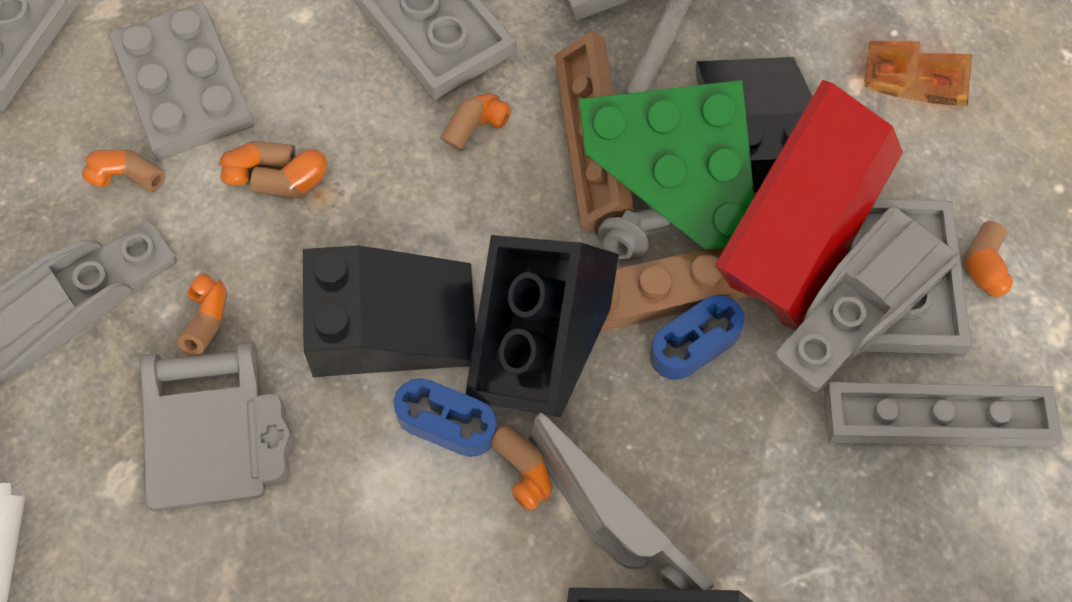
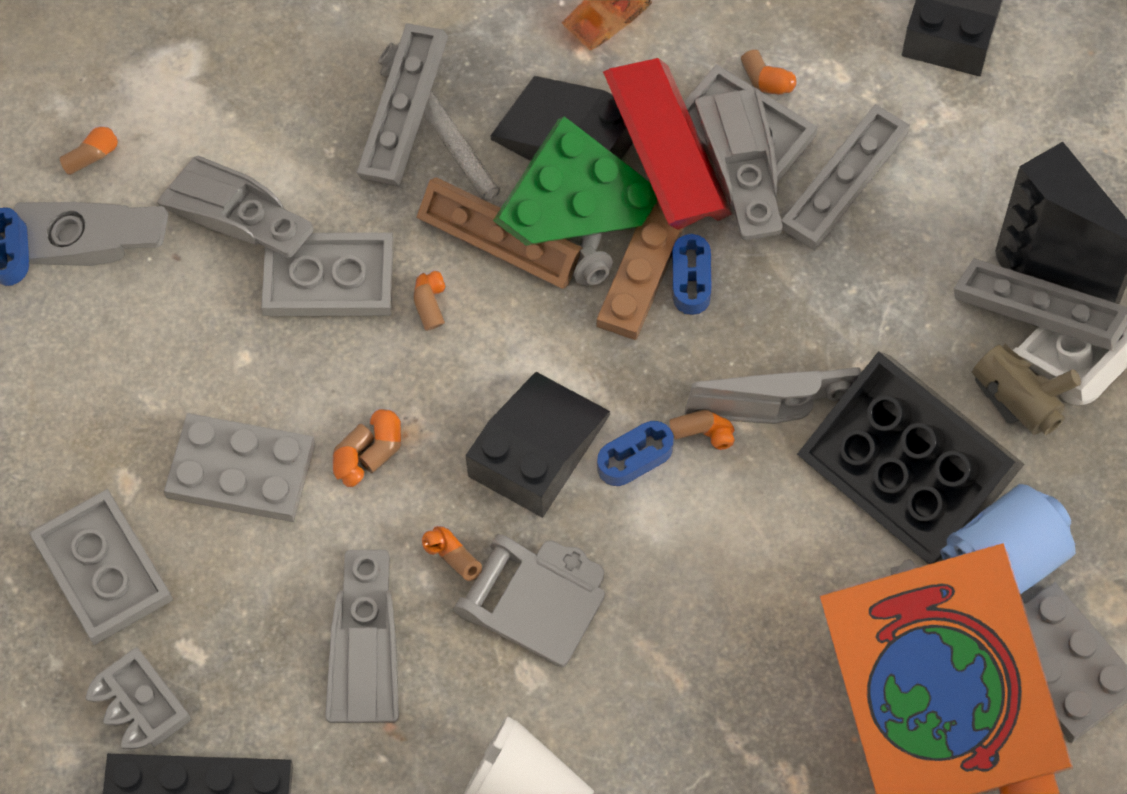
camera: 50 degrees left, 0 degrees up
arm [82,150,165,192] -> none
black slope [465,235,619,417] -> none

